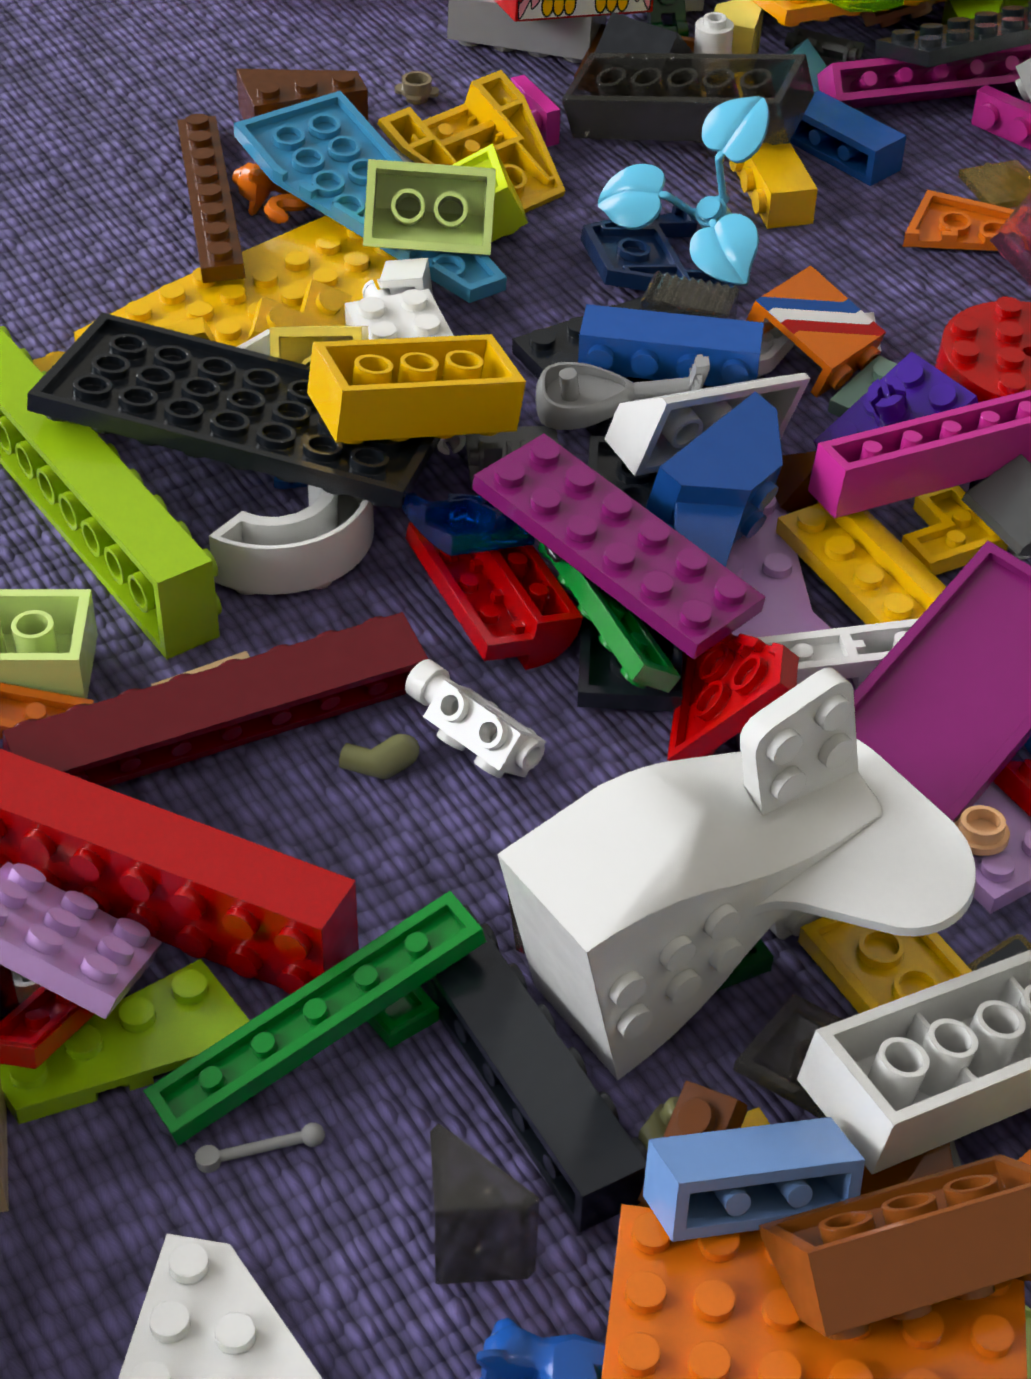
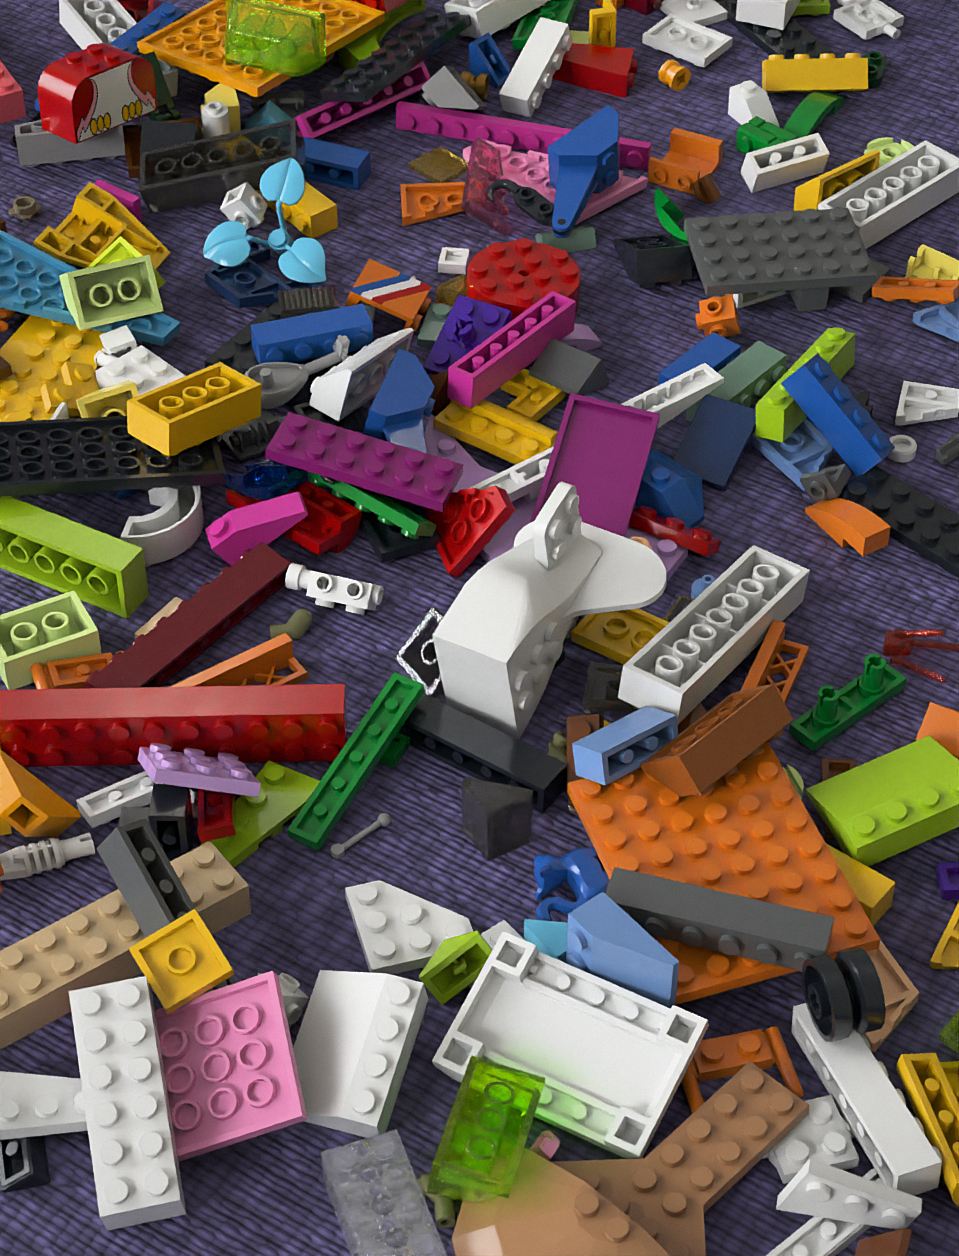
camera: 25 degrees left, 0 degrees up
none -> orange fence [170,633,308,687]
none -> dark pink slope [205,491,309,566]
none -> white brick [220,182,268,229]
none -> clear yellow slope [436,274,467,306]
none -> white plate [438,247,470,275]

